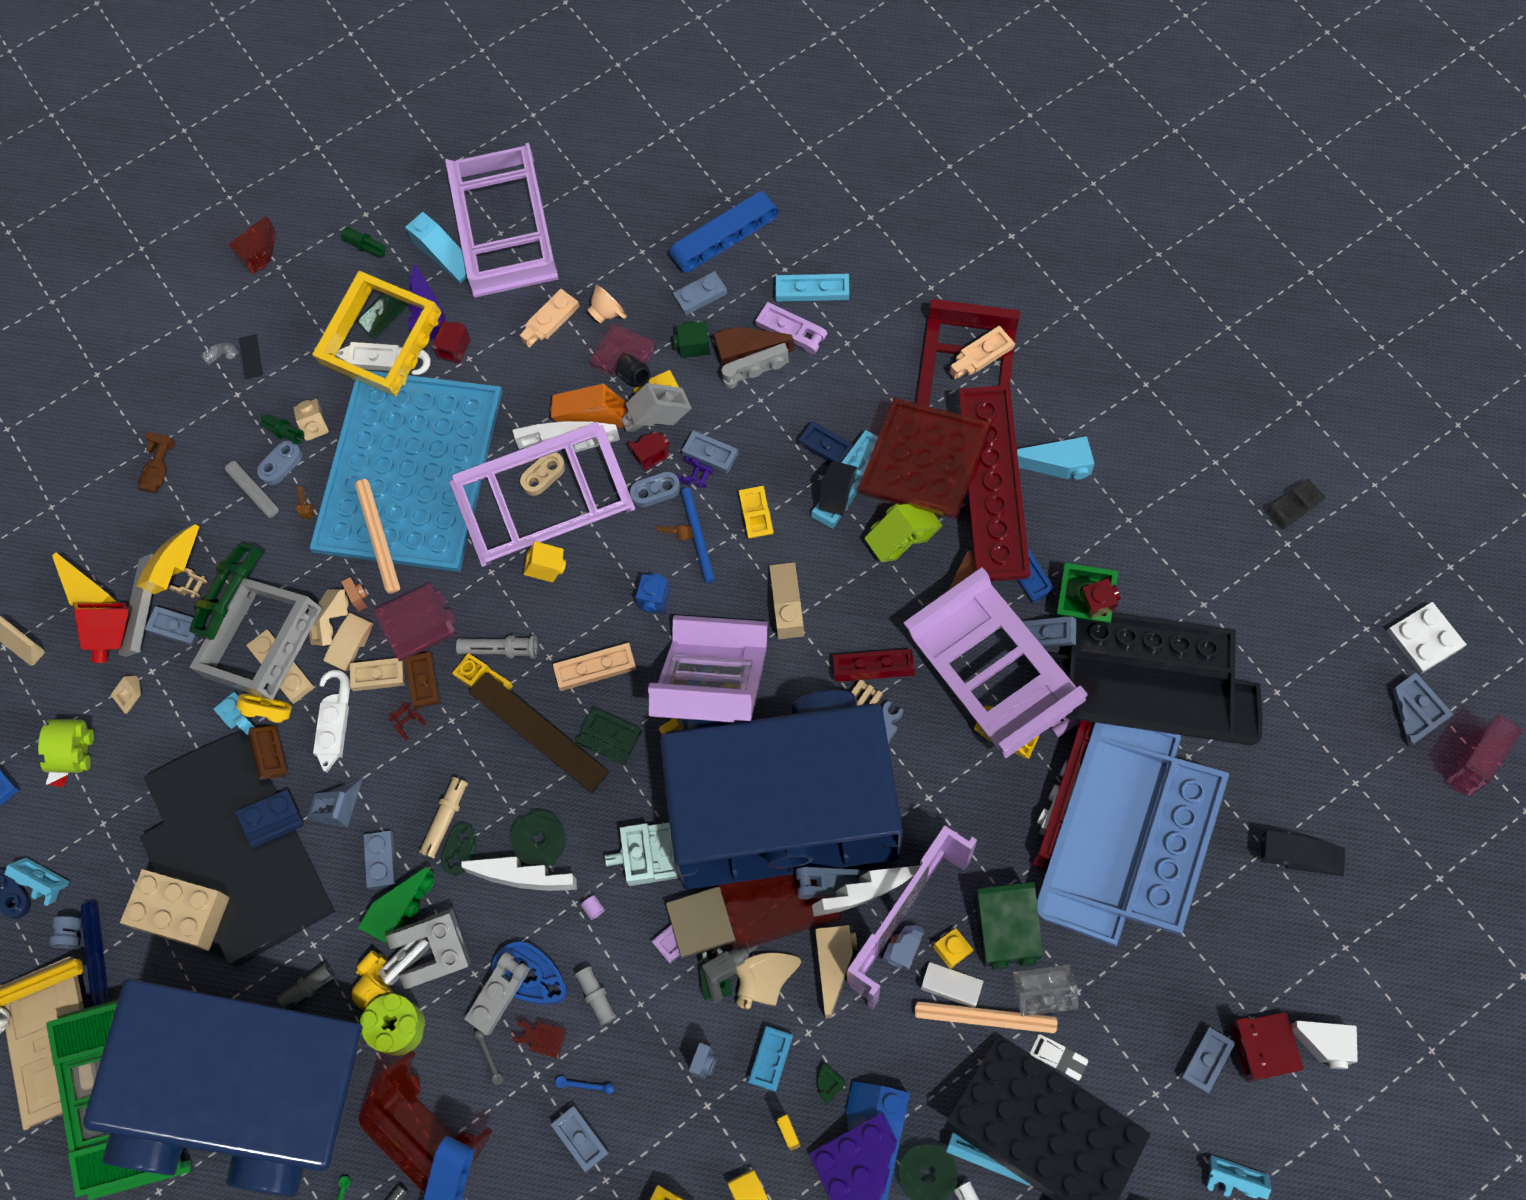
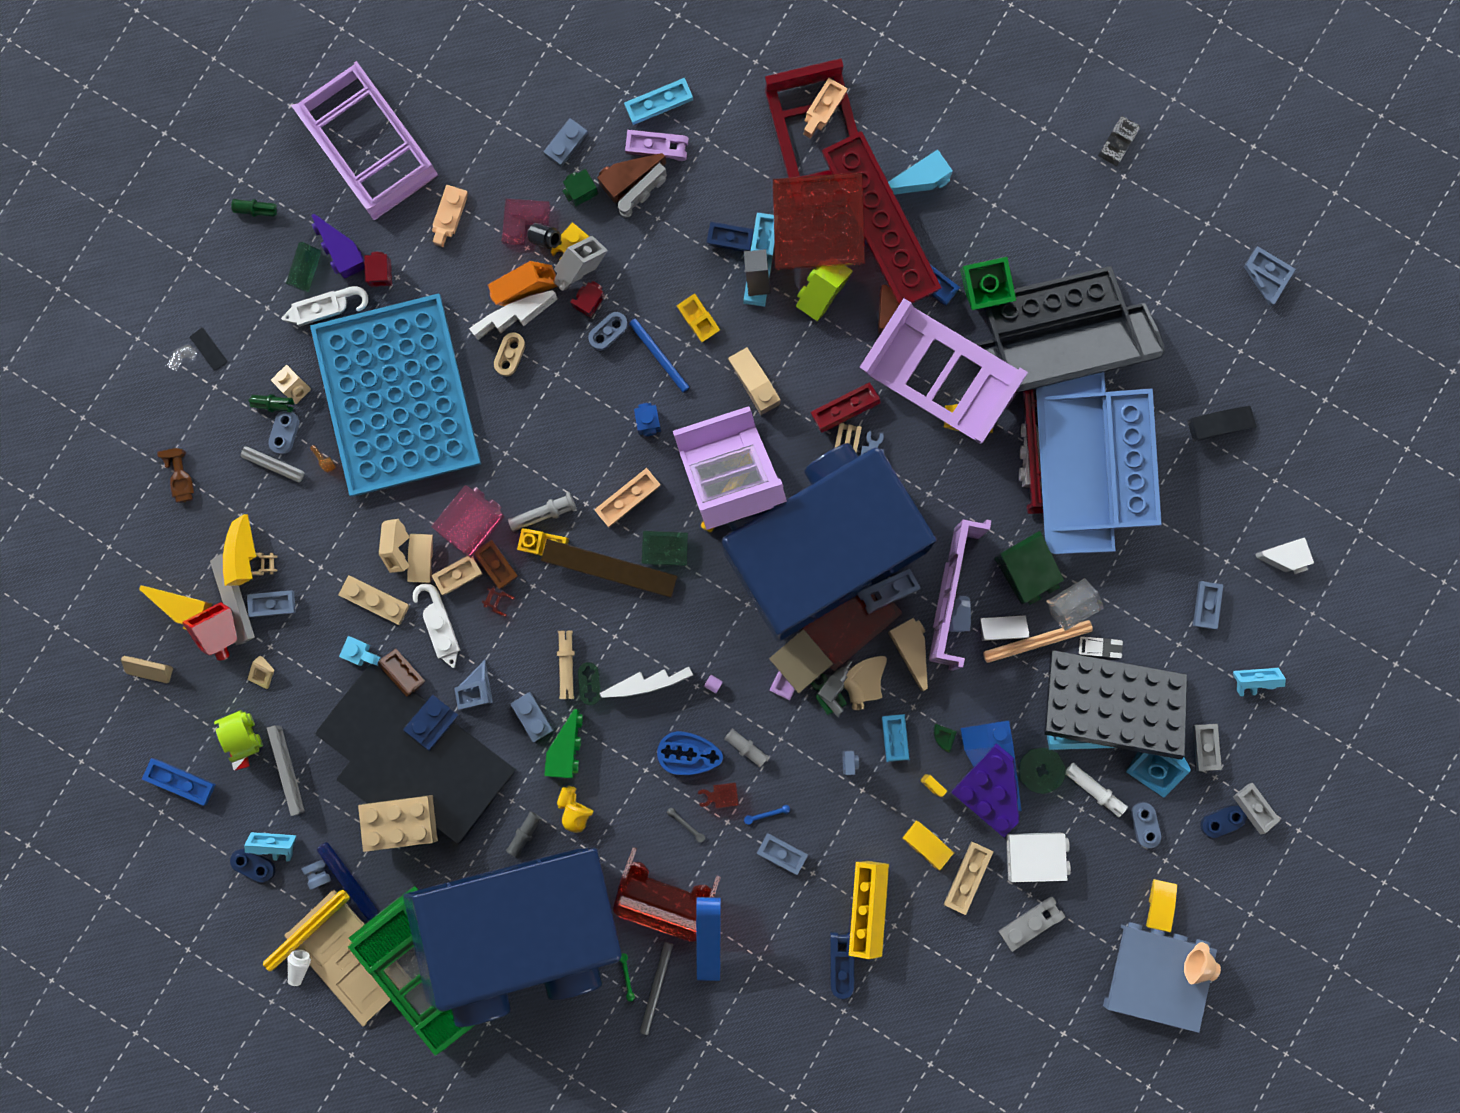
camera: 25 degrees left, 15 degrees up
dark green bar [189,543,262,640] -> none
light grey window [189,579,322,701] -> none
clear red slope [228,216,276,275] -> none
yellow plate [236,694,292,723] -> none
yellow window [312,271,442,397] -> none
nougat plate [341,577,368,612] -> none
light nougat axle [355,479,400,594] -> none
lime brick [360,994,425,1056] -> none
white slope [378,938,431,985] -> none
light grey brick [385,908,471,989] -> none
medium azure slope [405,212,467,283] -> none
lavender piece [449,422,635,567] -> none
light grey plate [465,952,530,1035] -> none
clear green plate [510,811,566,866] -> none
yellow brick [523,541,566,583] -> none
light nougat piece [587,284,627,323] -> none
light aqua plate [605,823,679,886] -> none
clear orange hand [657,525,693,541] -> none
blue beam [669,191,779,273] -> none
dark purple piece [676,456,713,488] -> none
sand blue plate [682,430,739,474] -> none
white slope [812,865,920,916] -> none
yellow plate [933,928,973,969] -> none
sand blue plate [1023,616,1076,648] -> none
dark red brick [1080,578,1121,619] -> none
dark red bracket [1229,1012,1304,1083] -> none
white plate [1386,602,1467,674] -> none
clear pink brick [1446,714,1523,796] -> none
none -> light grey tile [267,725,305,816]

